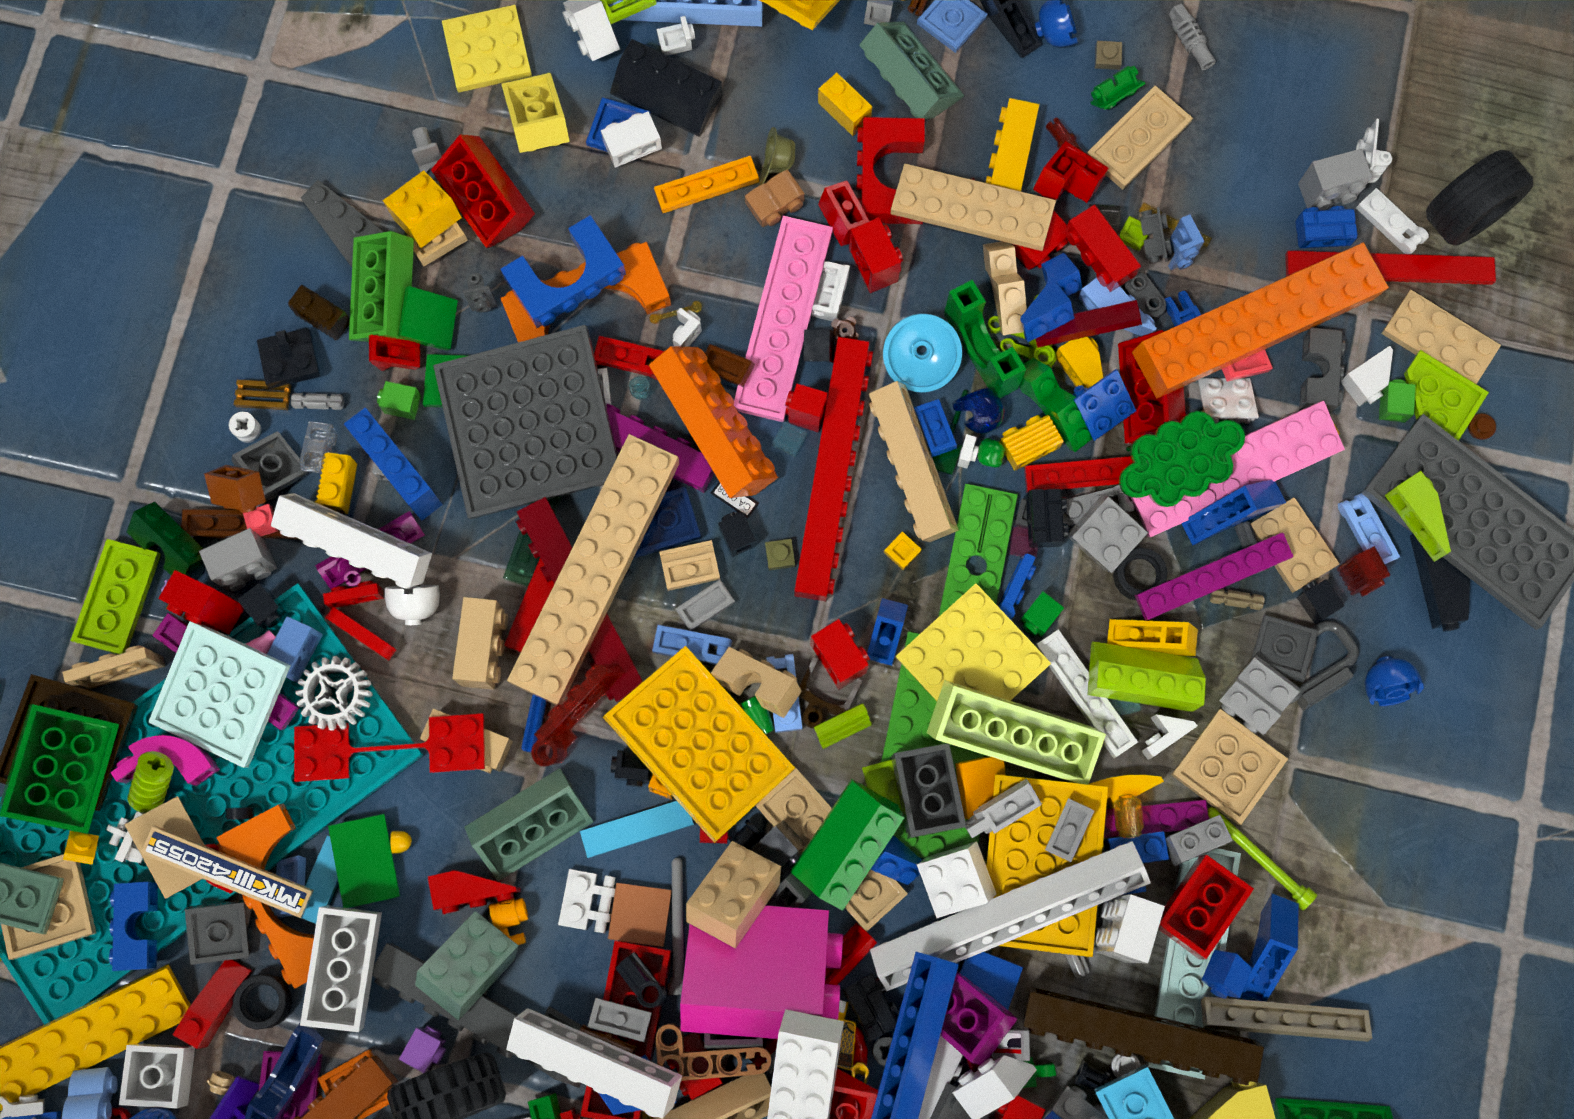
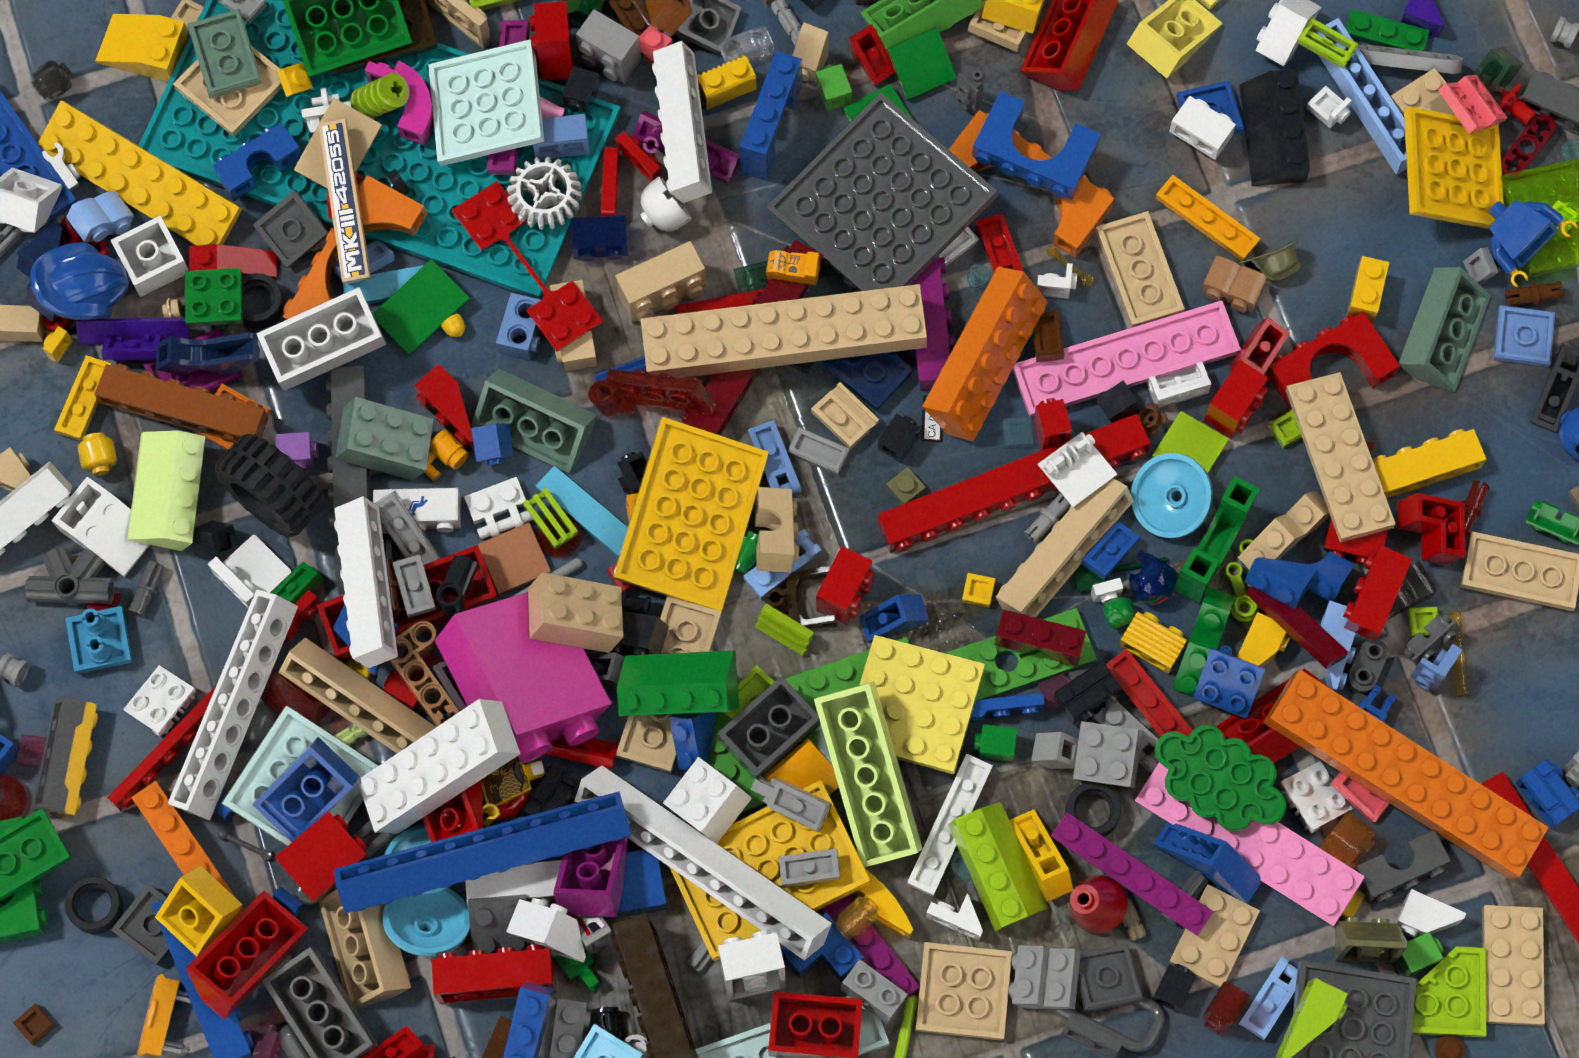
camera: 60 degrees right, 5 degrees down
none -> green plate [185,268,243,330]
none -> white brick [373,488,461,534]
none -> light grey tile [374,491,441,565]
none -> blue brick [471,424,514,466]
none -> medium blue brick [496,293,541,360]
none -> lime tile [523,487,578,549]
none -> clear red gear [536,513,582,557]
none -> clear blue brick [571,215,628,261]
none -> light orange leg [766,250,820,286]
none -> tan slope [793,22,829,82]
none -> dark red arch [994,609,1087,667]
none -> light grey pin [1024,493,1071,544]
none -> light grey brick [1031,732,1079,769]
none -> white hinge [1038,432,1117,507]
none -> red cone [1069,875,1127,934]
none -> tan plate [1095,211,1185,328]
none -> lime tile [1151,411,1229,474]
none -> lime tile [1268,410,1302,449]
none -> clear orange brick [1319,810,1376,869]
none -> olive slope [1335,917,1407,964]

